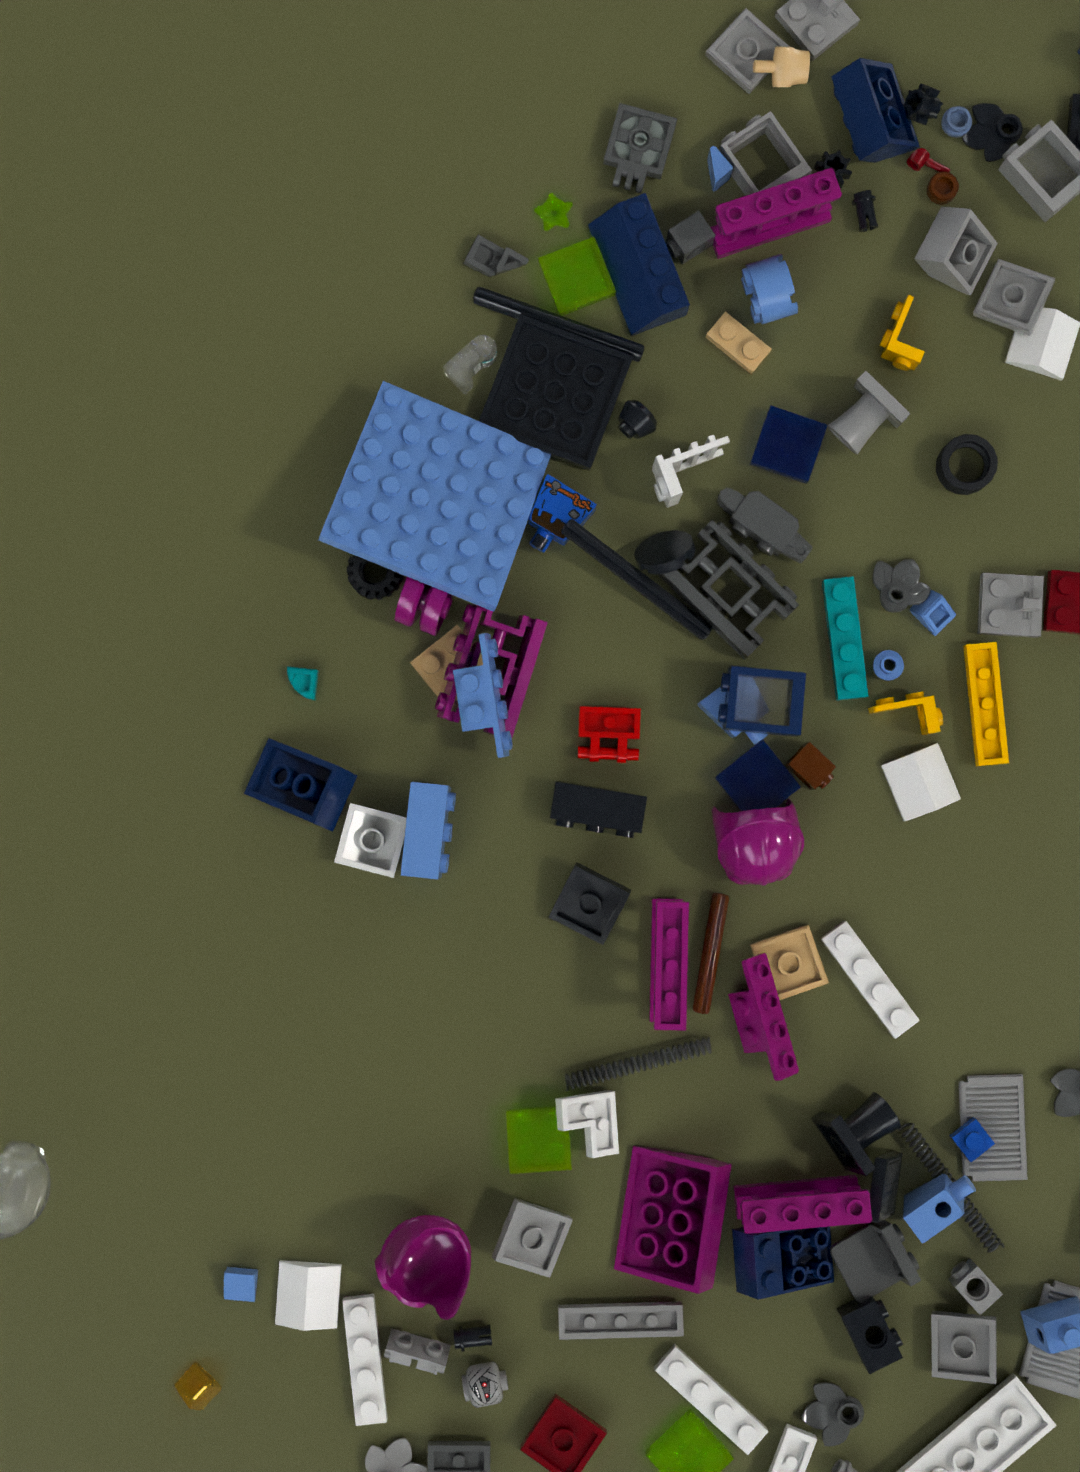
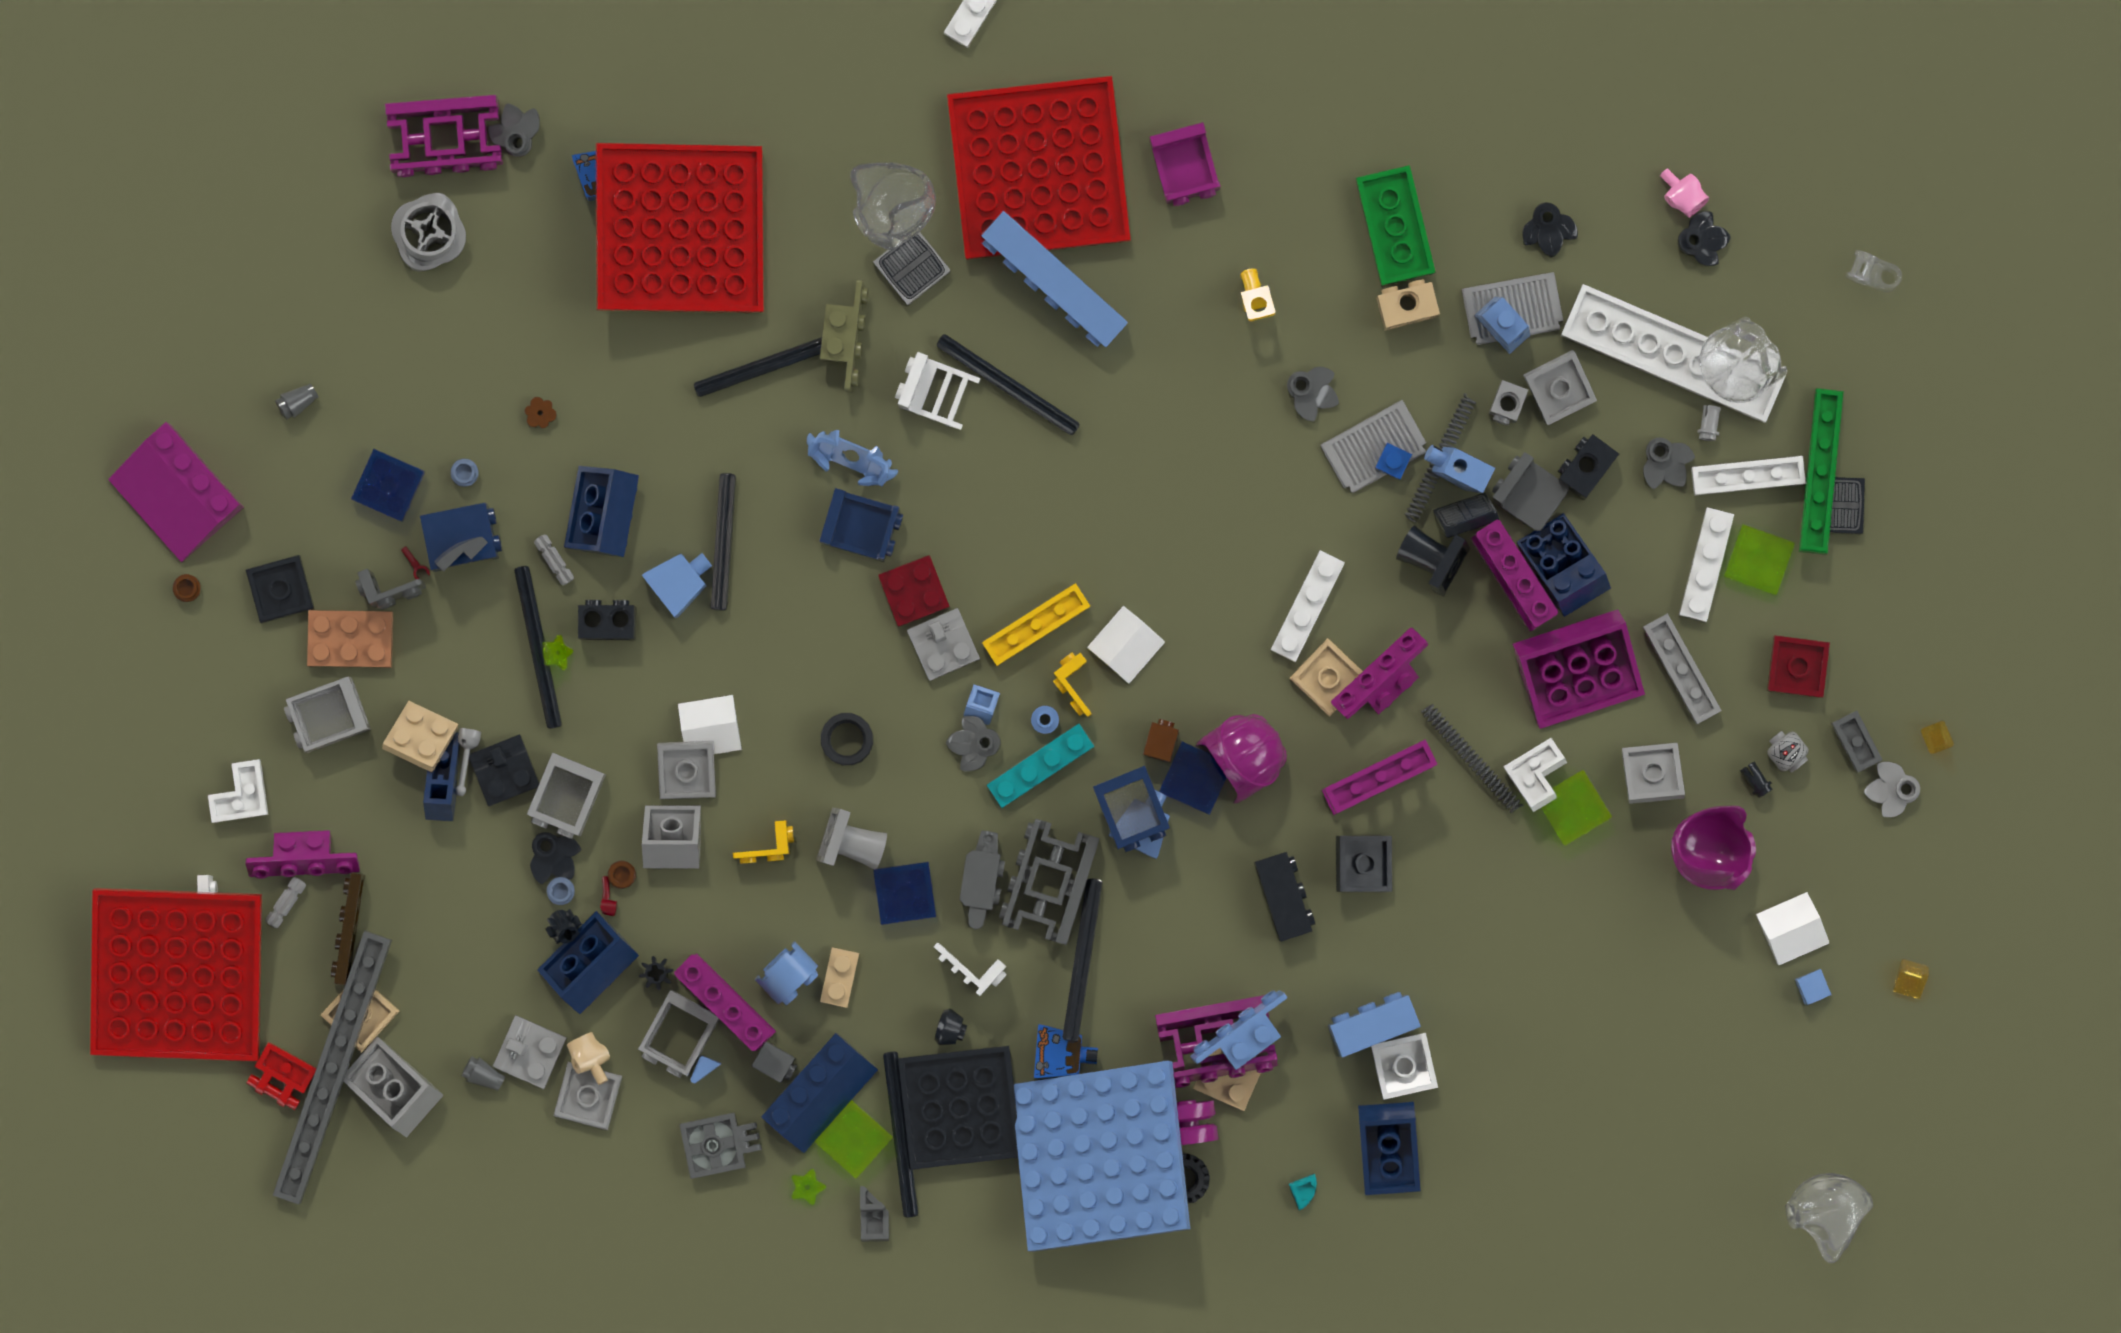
camera: 115 degrees left, 0 degrees up
white plate [342,1294,388,1426] -> none
light grey hinge [384,1328,451,1375] -> none
clear leg [443,335,497,395] -> none
red plate [577,706,641,763] -> none
black tile [634,530,696,575] -> none
reddish brown axle [693,893,729,1014] -> none
black pin [852,190,879,232] -> none

